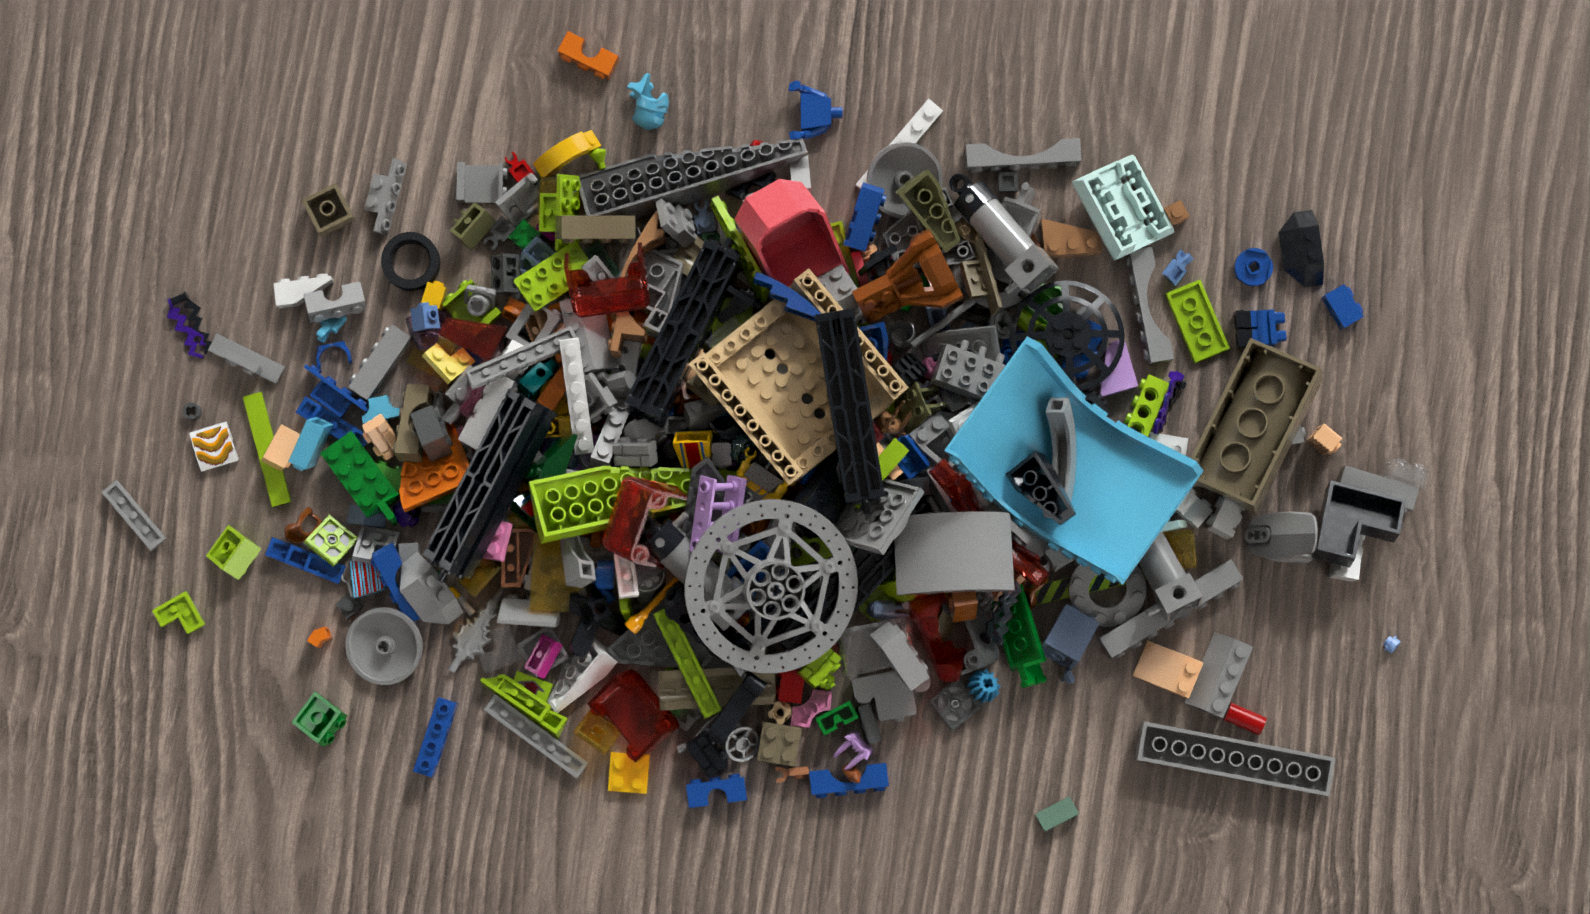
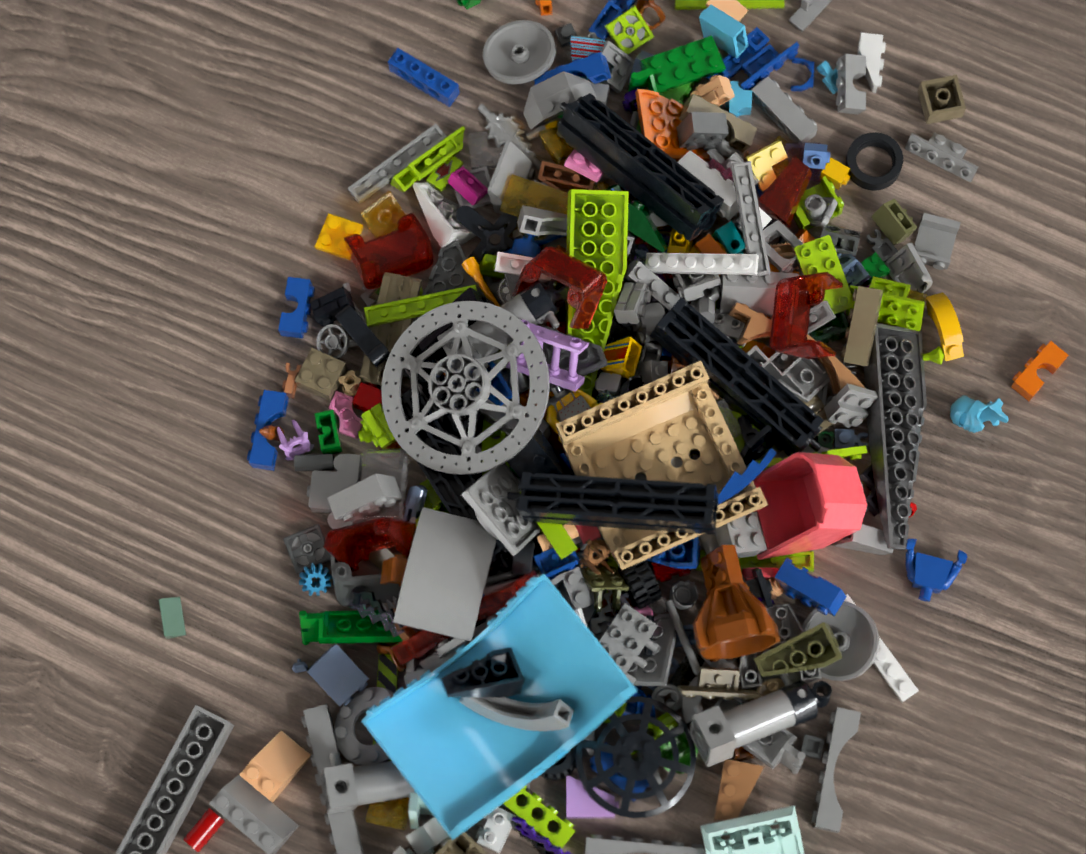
camera: 115 degrees right, 10 degrees down
red plate [504,152,535,183] -> none

